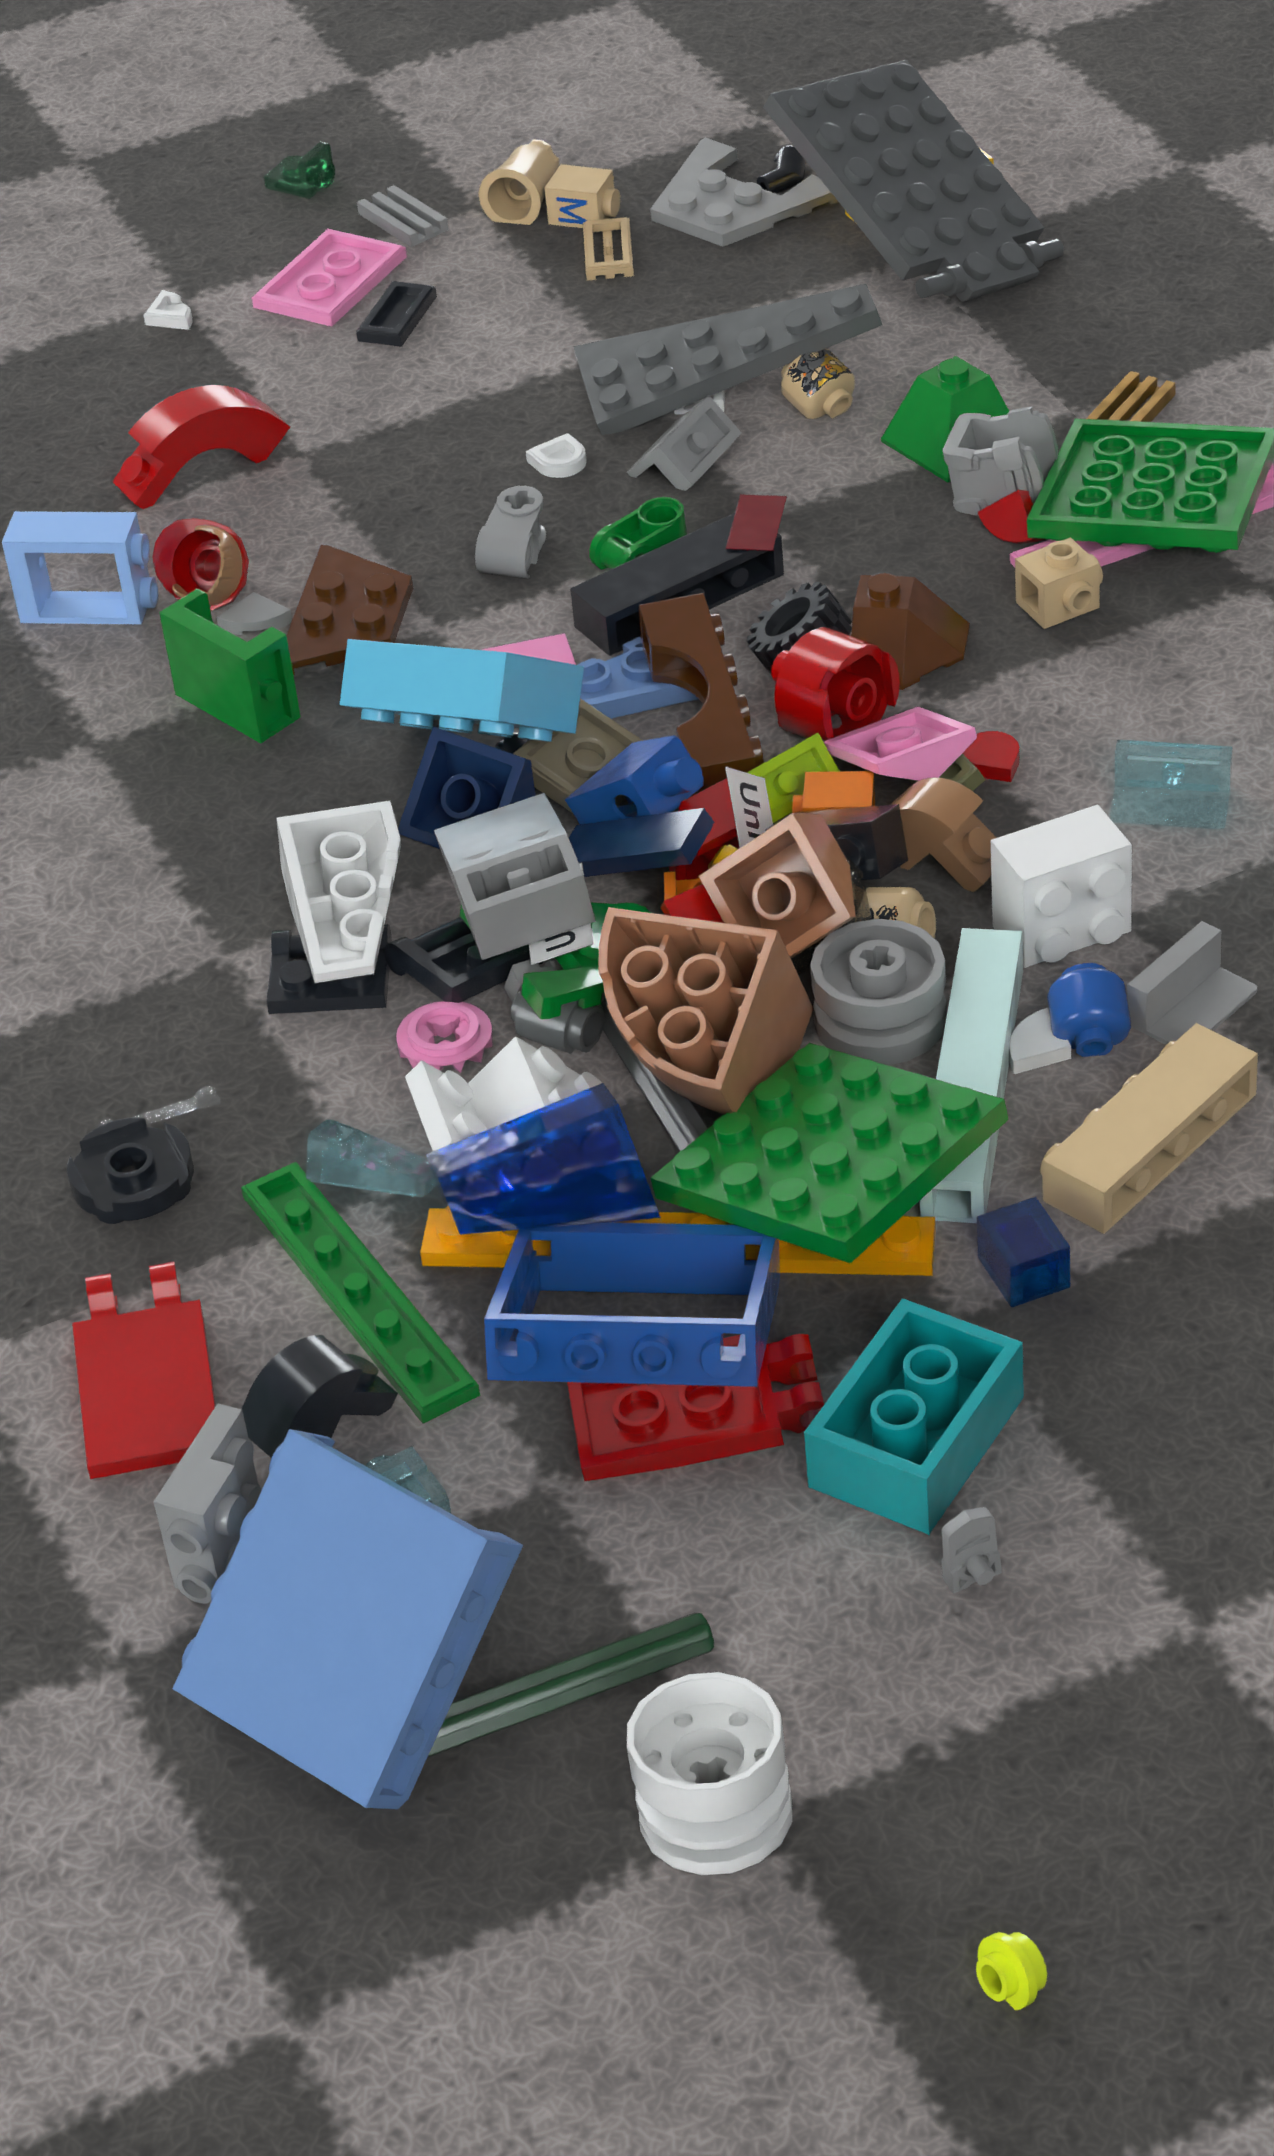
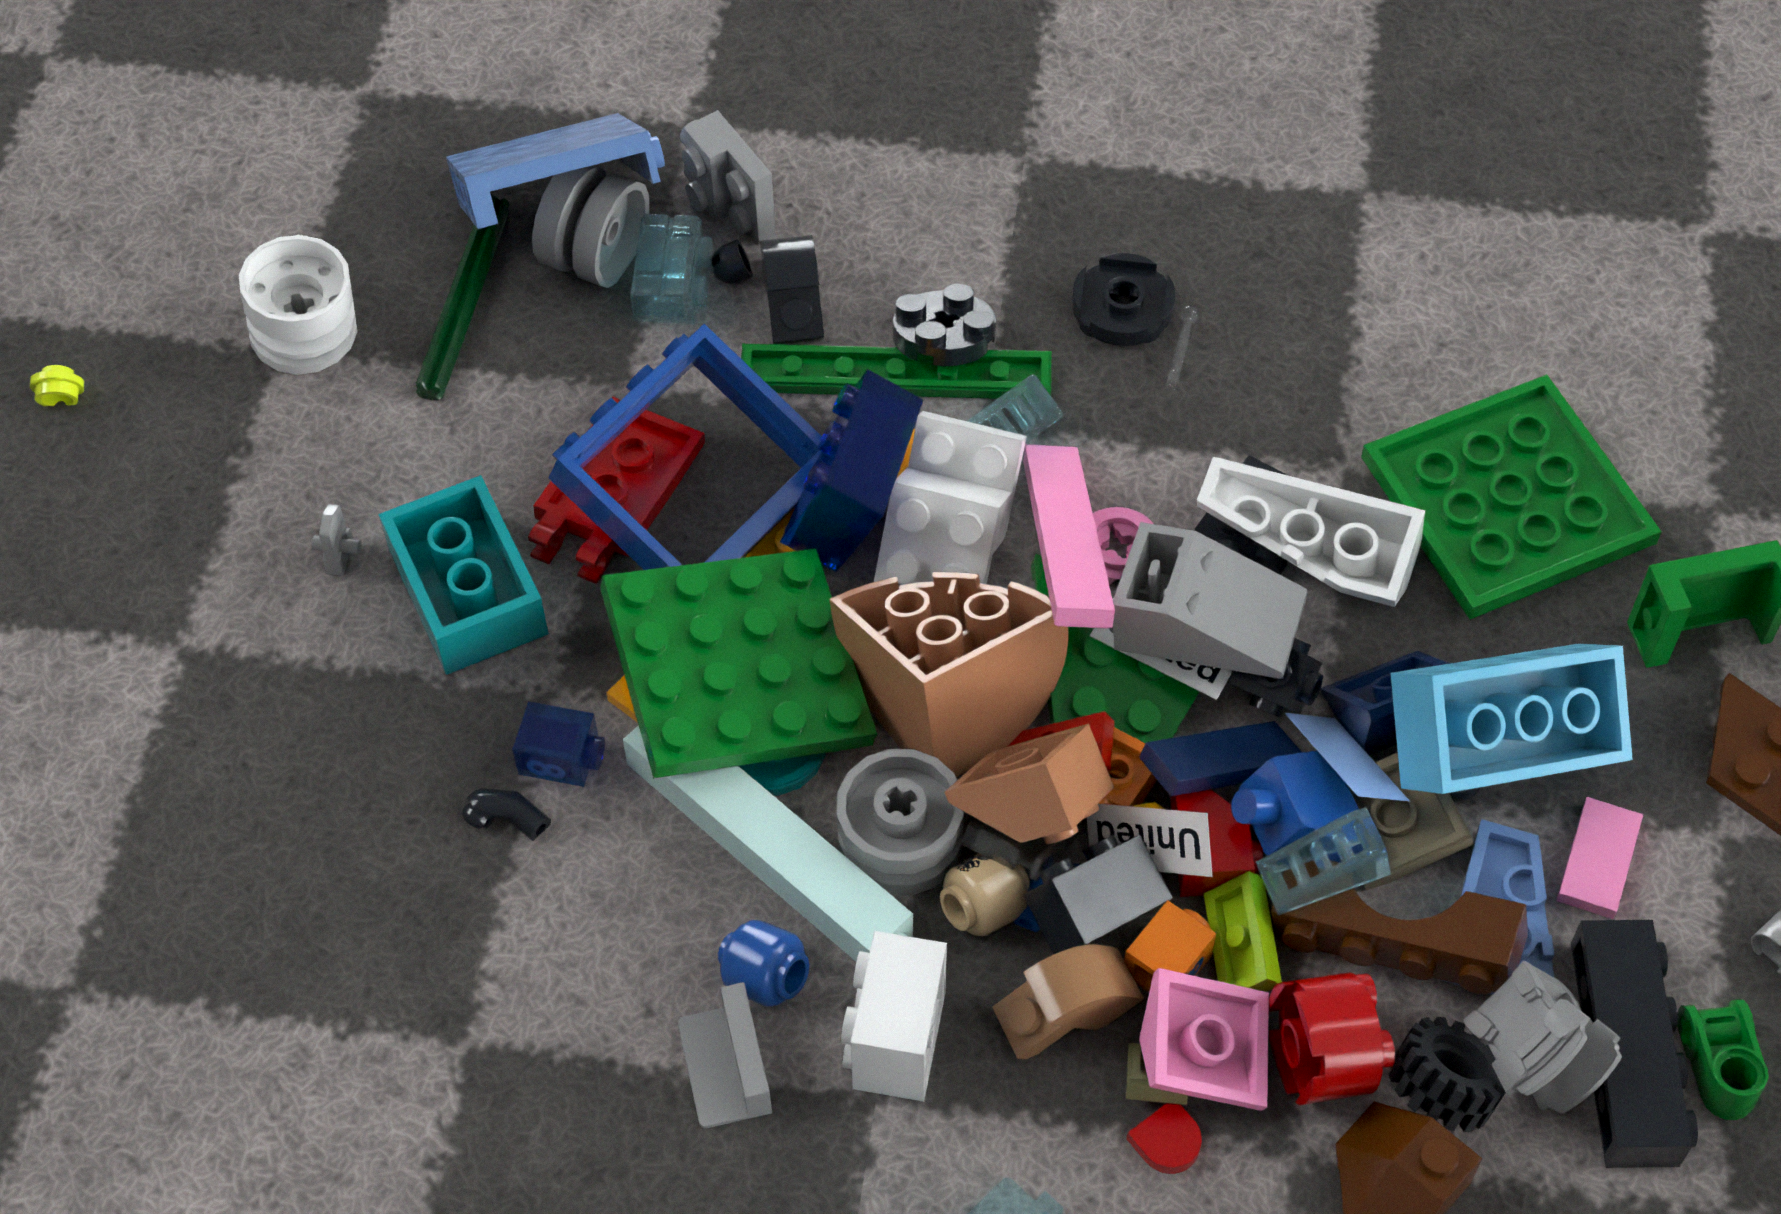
camera: 120 degrees right, 15 degrees up
red tile [72,1262,216,1479] -> none
dark red sticker [726,494,787,551] -> none
white tile [1009,1008,1071,1074] -> none
tan brick [1040,1023,1258,1234] -> none
none -> black arm [462,788,551,841]
none -> black plate [893,283,996,366]
none -> bright pink tile [1023,444,1115,629]
none -> clear light blue slope [1256,807,1391,915]
none -> light blue sticker [1285,713,1410,802]
none -> green plate [1361,374,1662,620]
none -> light grey piece [1463,961,1622,1114]

